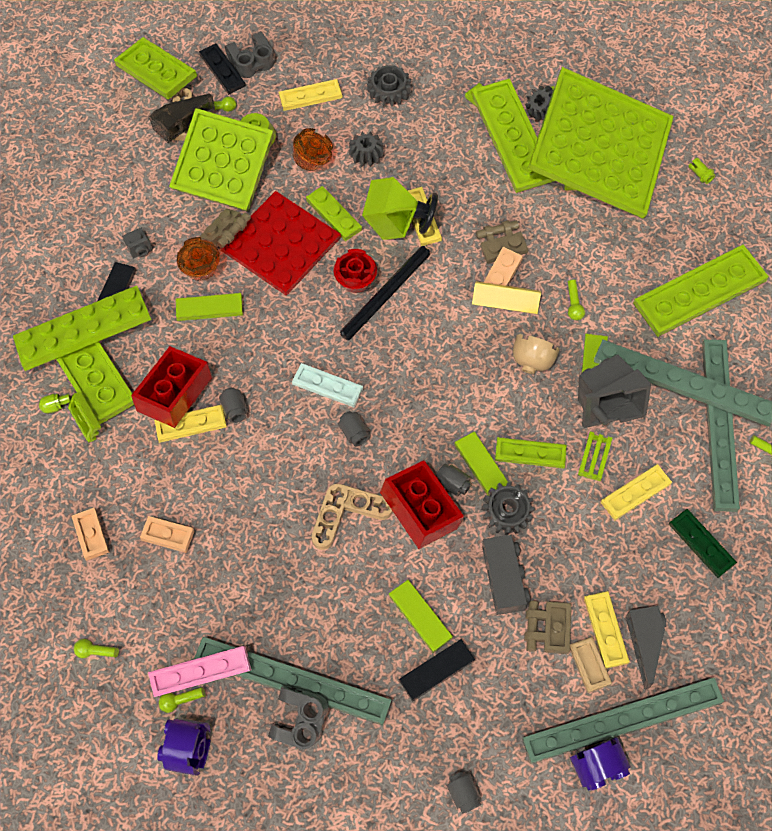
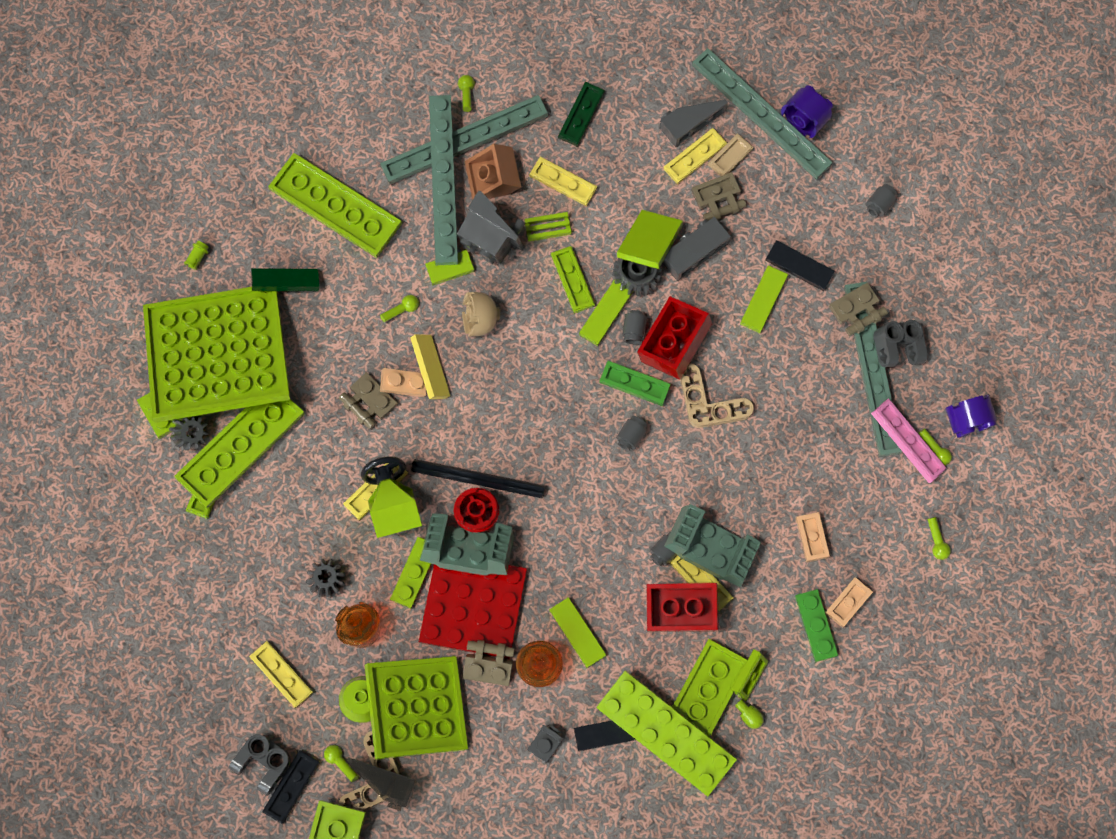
camera: 120 degrees left, 10 degrees up
light aqua tile [292,363,363,407] -> none
dark grey gear [367,65,411,107] -> none
none -> dark green tile [251,268,320,291]
none -> sand green plate [420,513,514,576]
none -> nougat slope [465,144,521,200]
none -> bright green plate [599,361,671,406]
none -> lime tile [617,210,683,269]
none -> sand green plate [664,504,761,587]
none -> bright green plate [795,589,838,663]
none -> dark tan plate [829,282,888,336]

